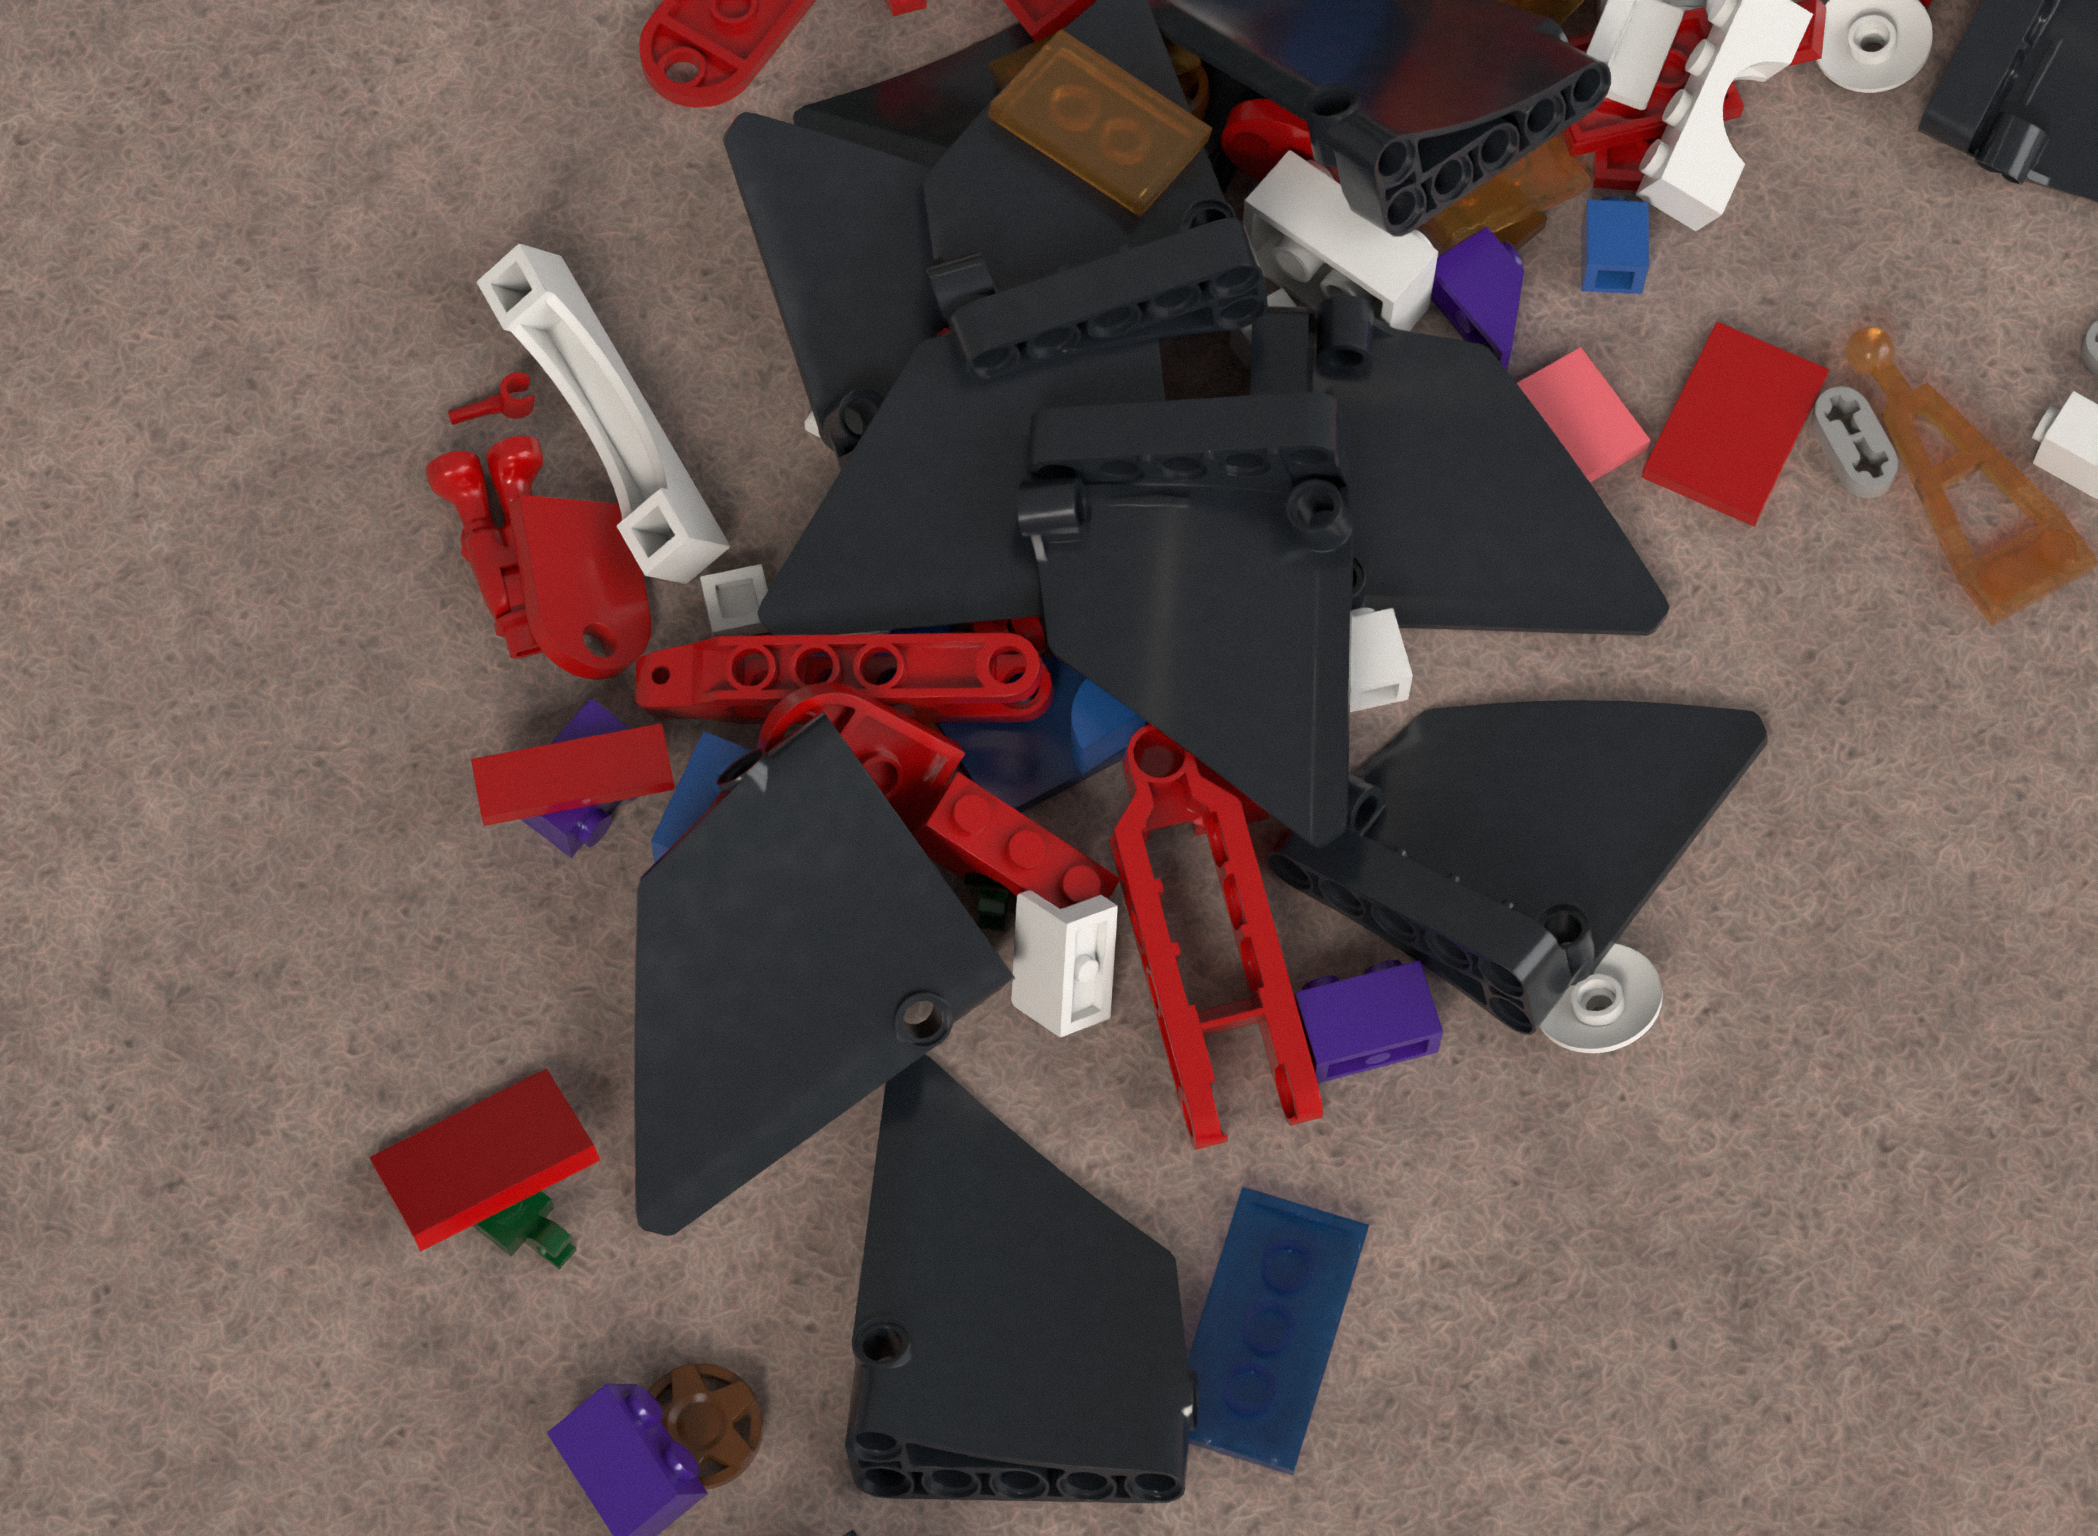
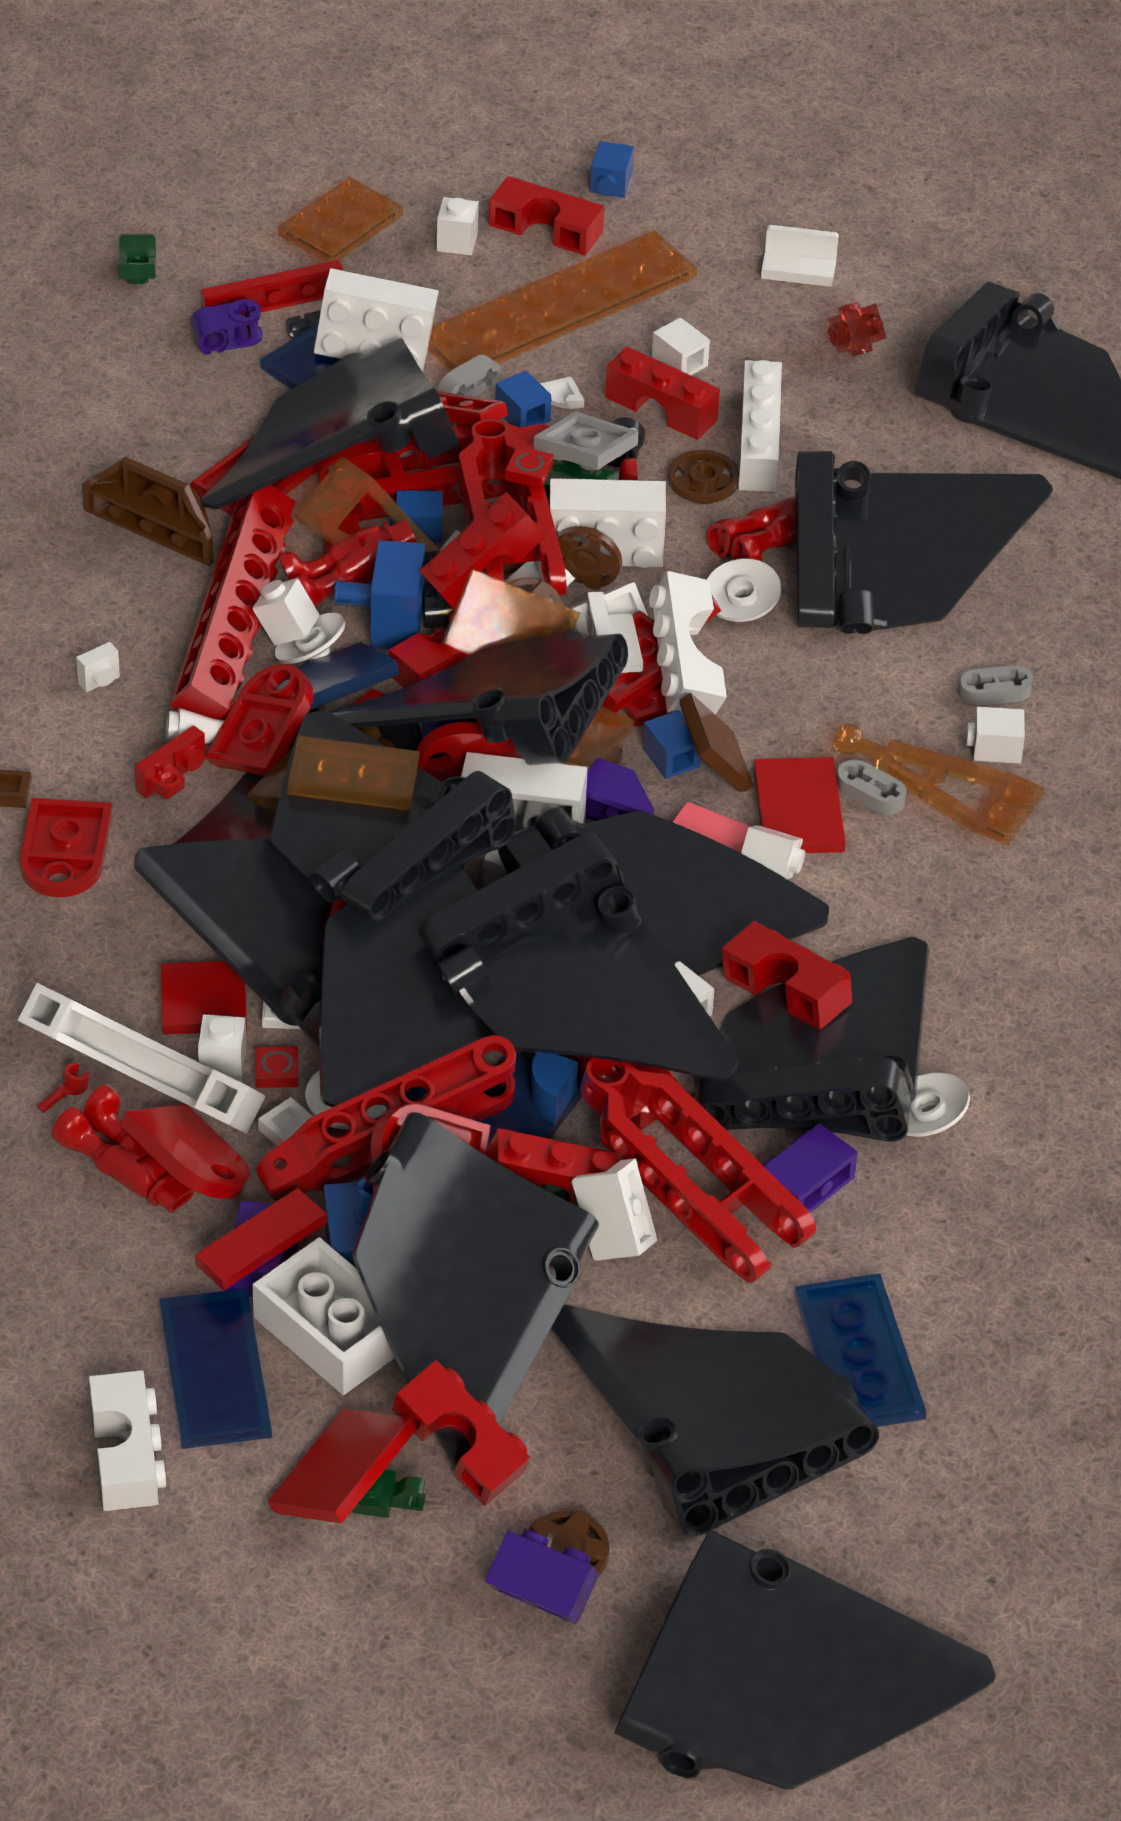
camera: 30 degrees left, 20 degrees down
none -> white arch [89,1370,166,1511]
none -> clear blue tile [159,1288,272,1449]
none -> red tile [161,961,247,1035]
none -> white brick [198,1015,246,1081]
none -> white brick [253,1237,395,1396]
none -> red tile [256,1046,299,1088]
none -> red arch [391,1360,531,1506]
none -> reddish brown tile [679,692,754,792]
none -> red arch [722,921,852,1031]
none -> white brick [741,825,805,879]

